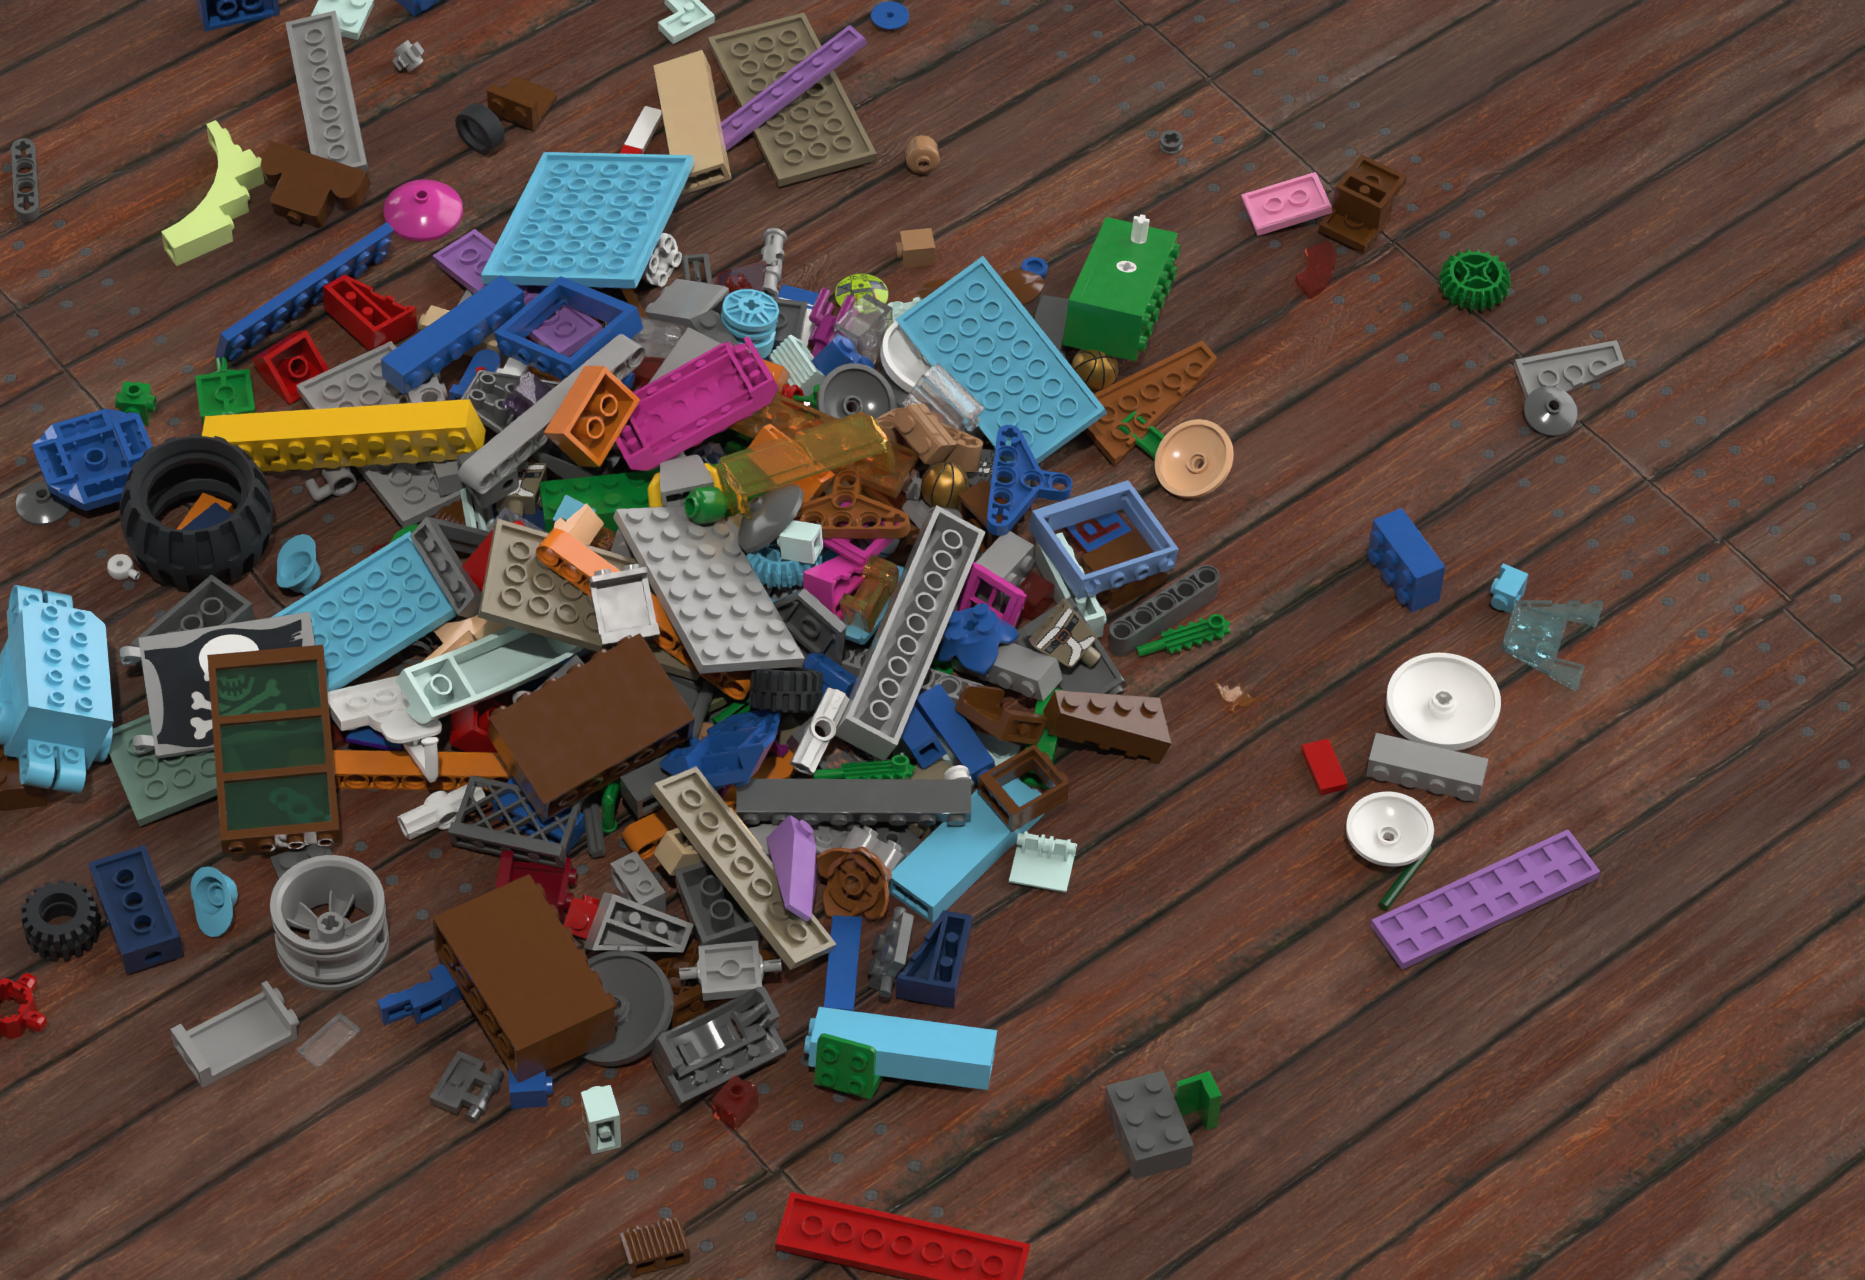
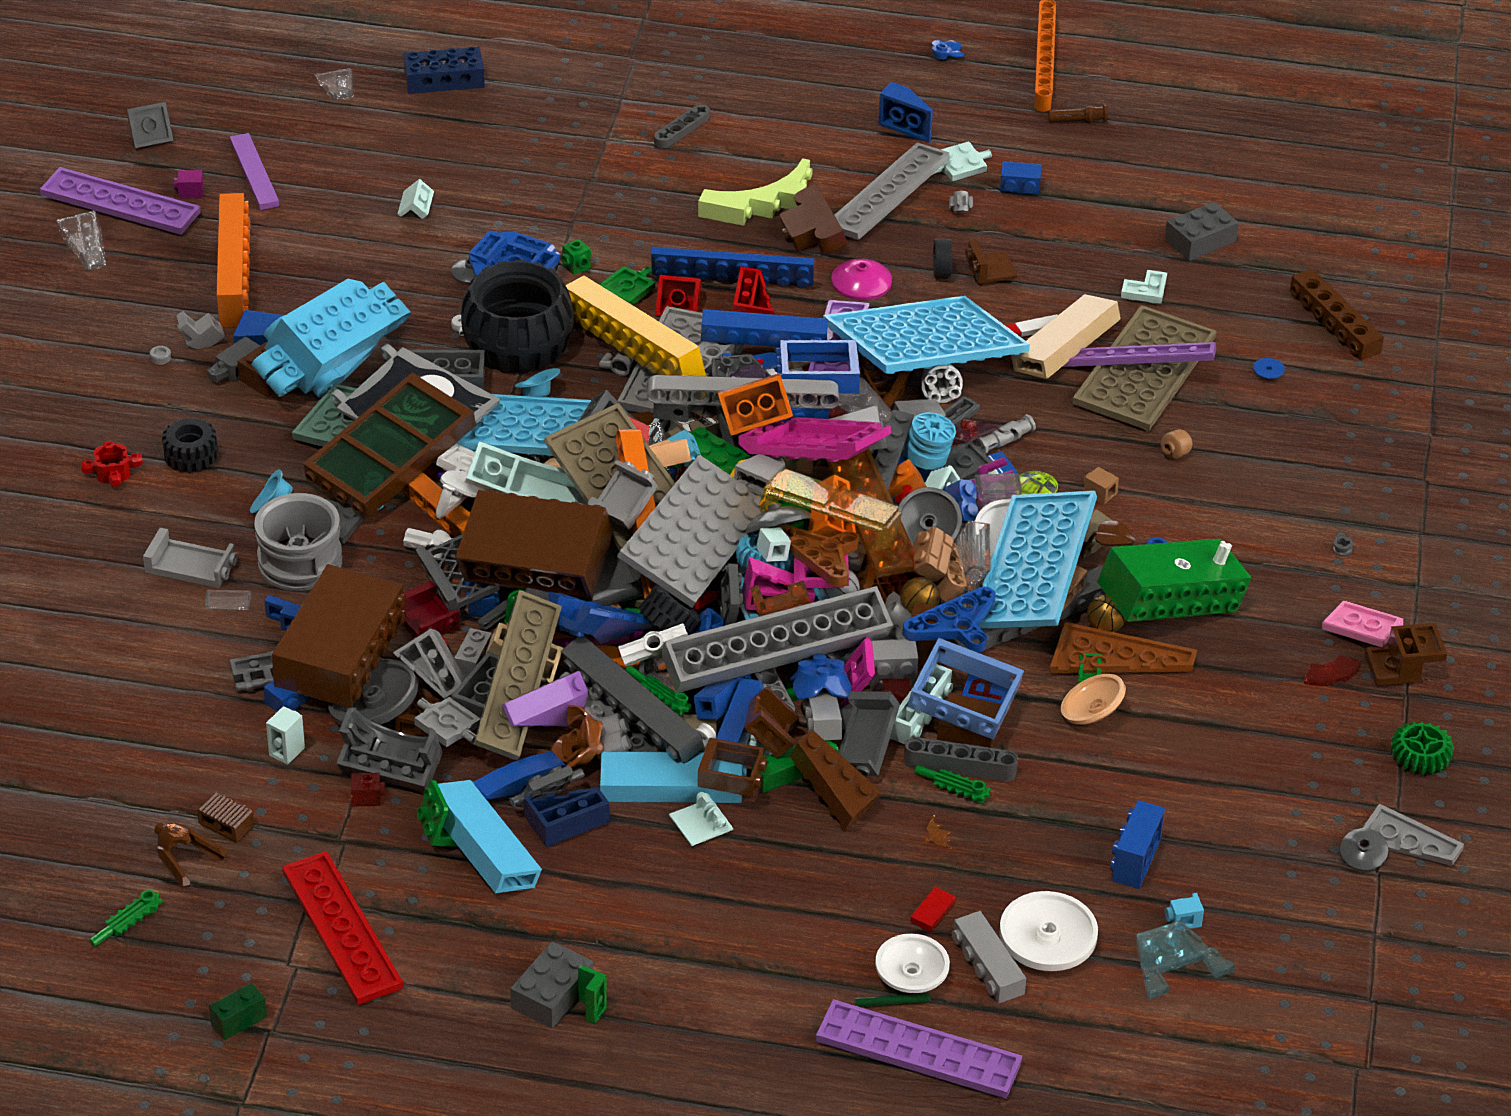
camera: 50 degrees right, 10 degrees down
dark blue brick [88,845,184,974] -> none
green head [684,486,728,524] -> none
torso [1029,598,1101,667] -> none

